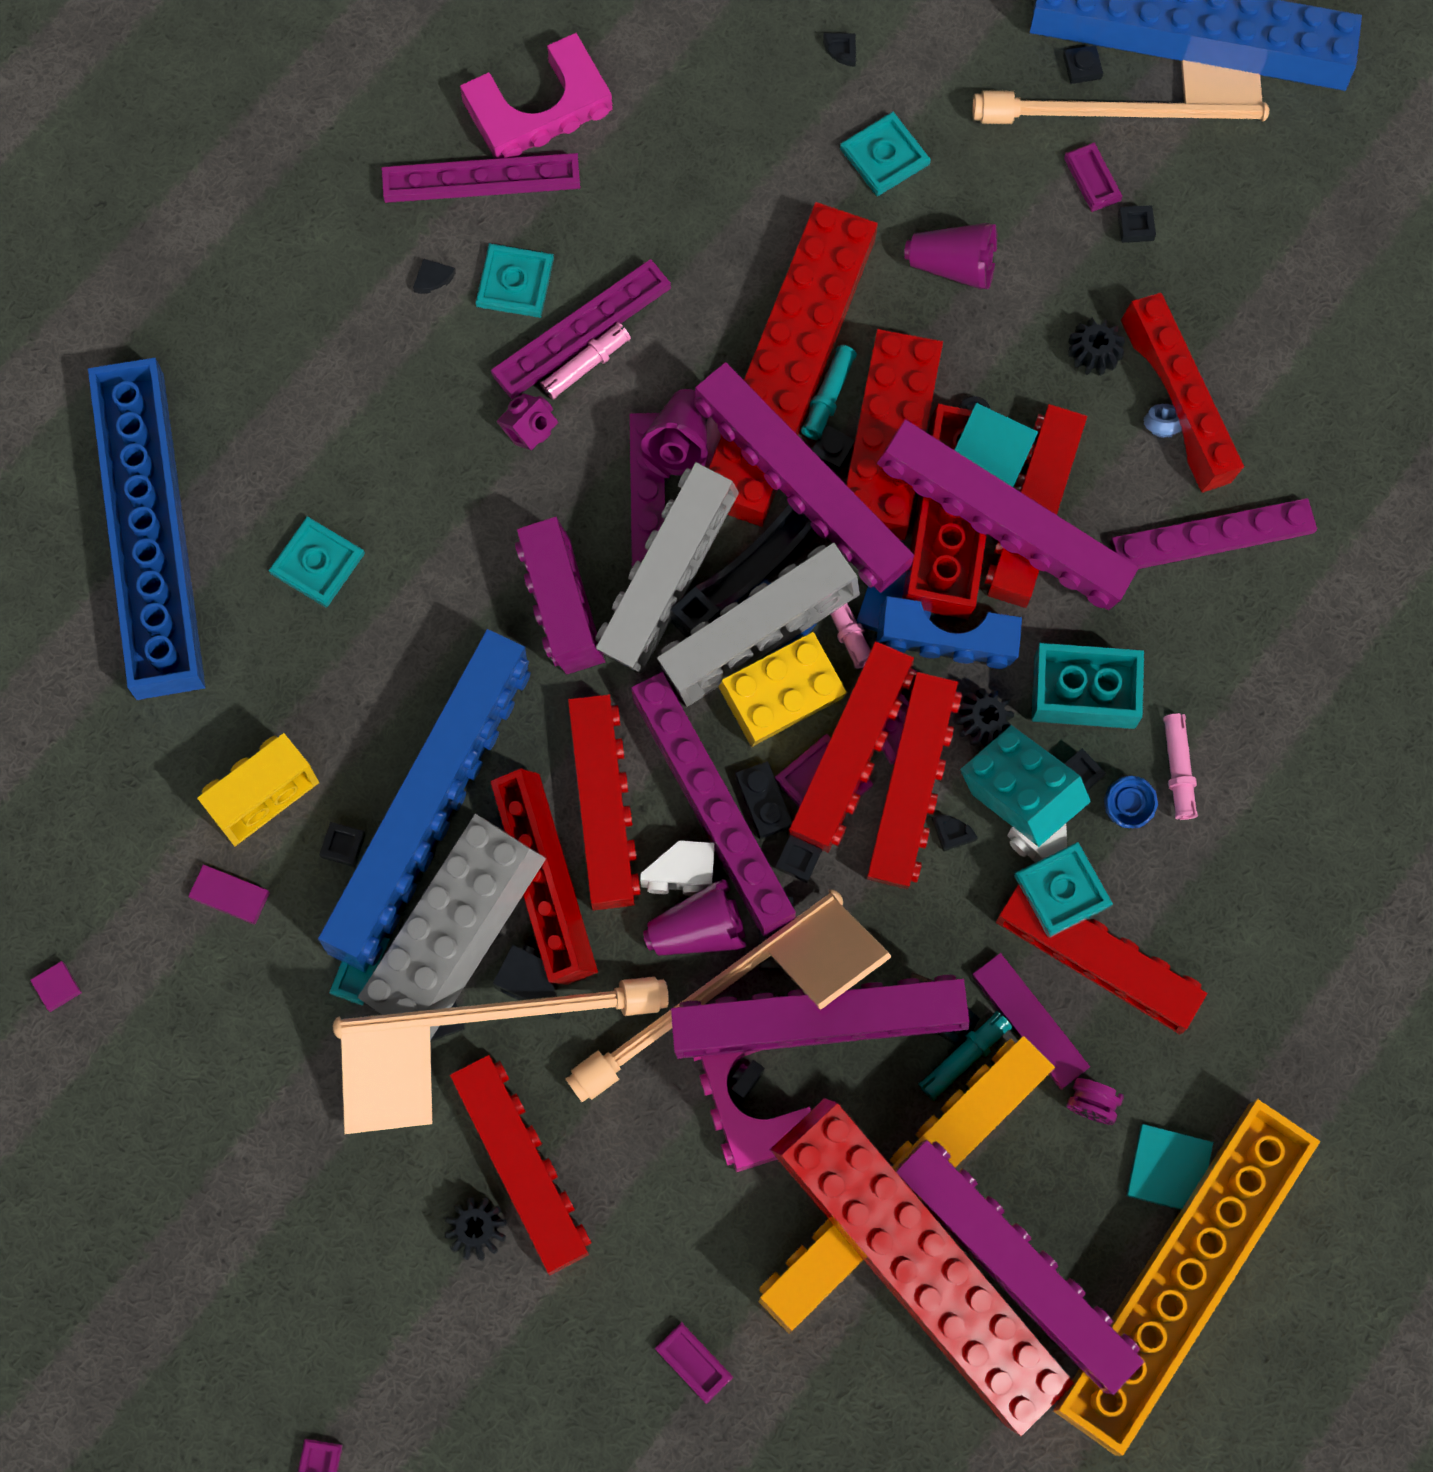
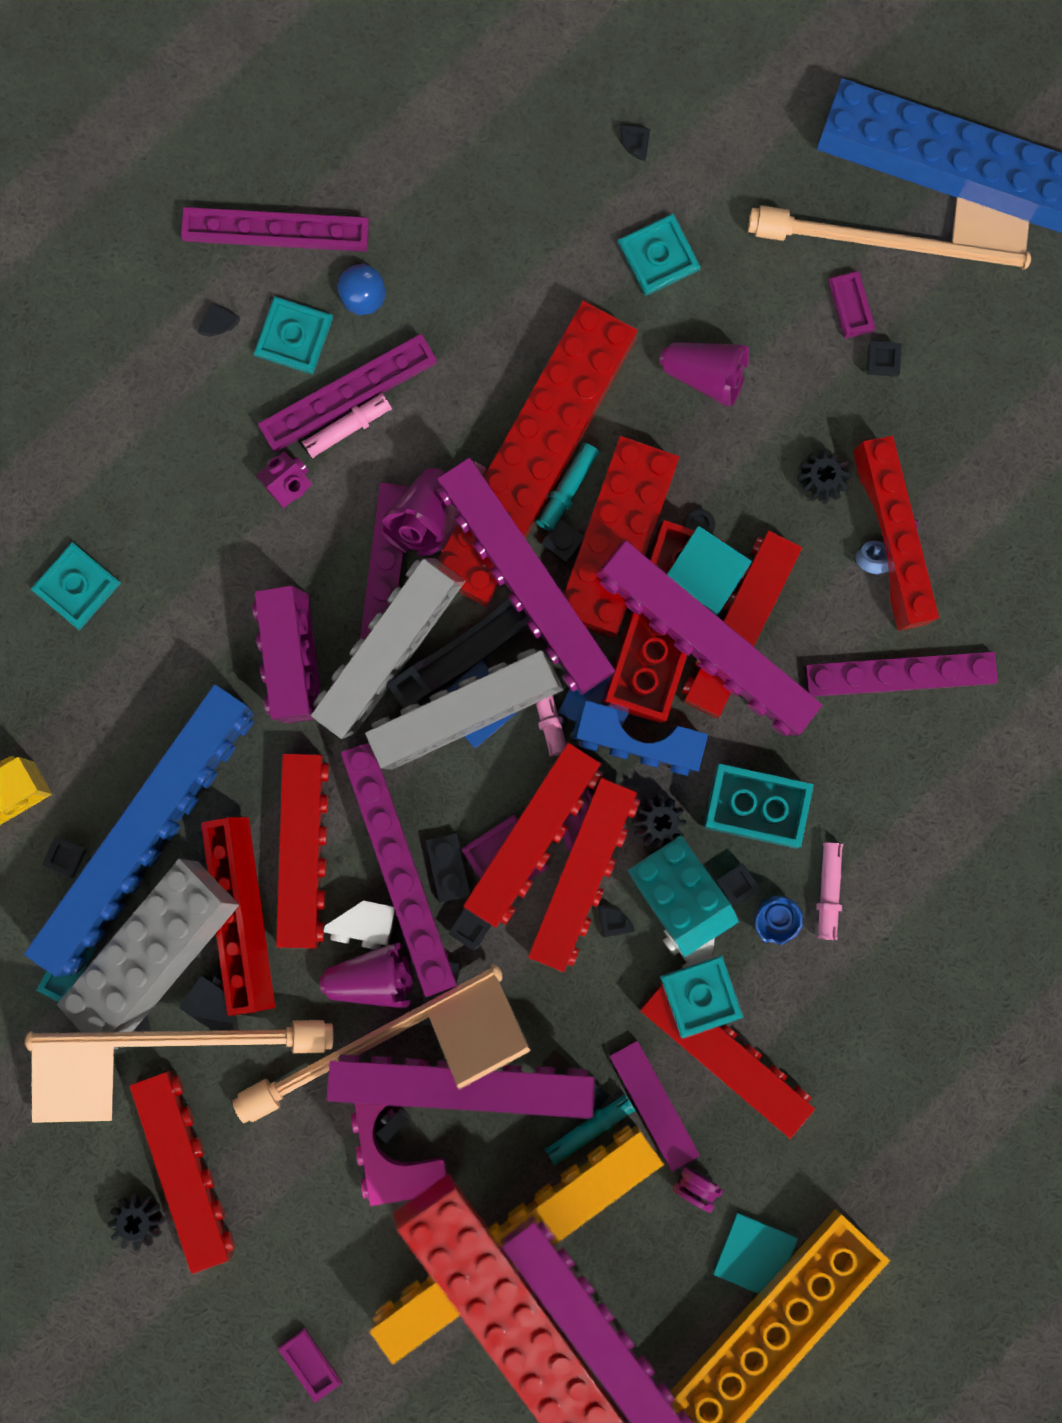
camera: 10 degrees right, 10 degrees up
dark pink arch [460,33,612,159] -> none
yellow brick [719,632,847,747] -> none
black plate [1063,45,1103,84] -> none
none -> blue hair [337,264,386,315]

